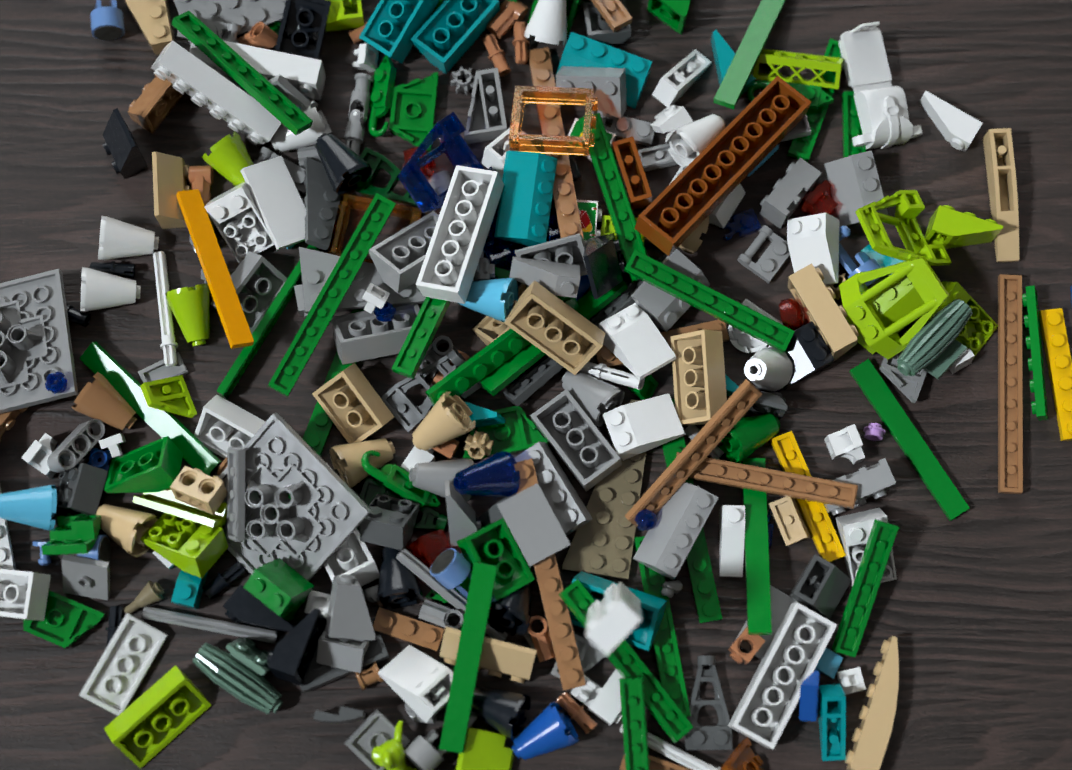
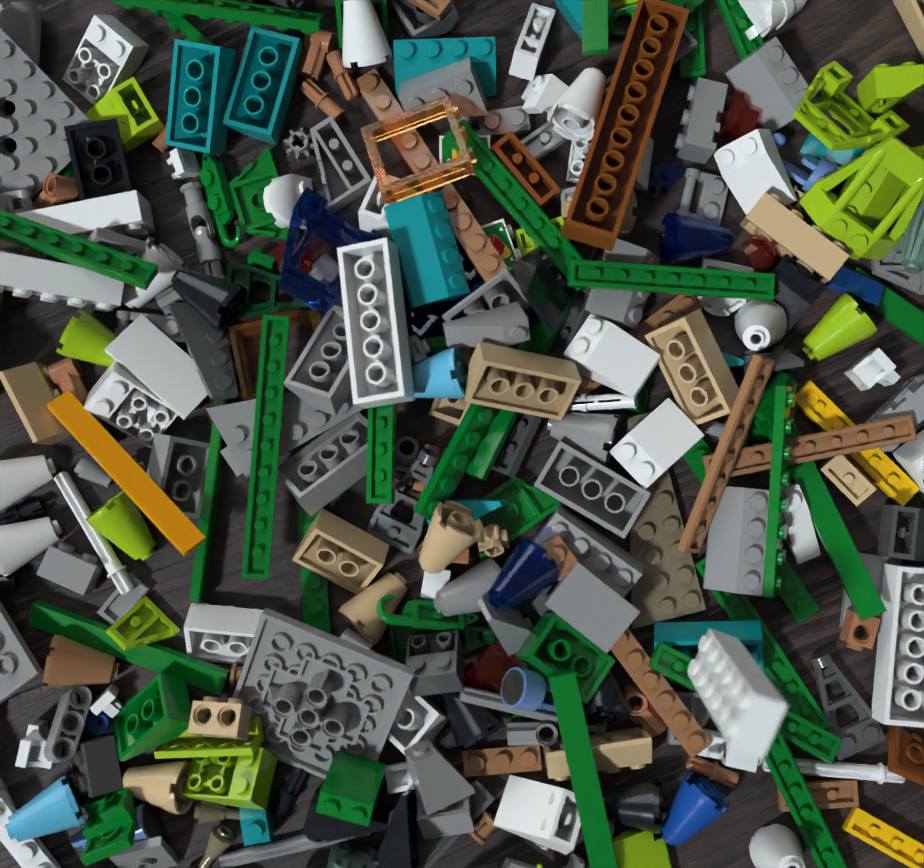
camera: 20 degrees left, 10 degrees up
clear blue plate [45,371,67,393] -> none
light grey tile [227,447,245,542] -> none
white tile [362,283,390,313] -> none
clear blue plate [374,302,396,322] -> none
clear blue plate [635,509,657,531] -> none
light grey arm [661,580,683,598] -> none
lavender plate [863,423,886,441] -> none
none -> light grey brick [36,542,104,595]
none -> light grey cone [74,454,113,488]
none -> dark tan cone [194,800,240,824]
none -> green tile [248,247,277,274]
none -> white slope [263,174,315,230]
none -> clear blue cone [658,213,733,265]
none -> green plate [763,385,796,598]
none -> lime cone [802,293,877,361]
none -> blue slope [827,266,884,309]

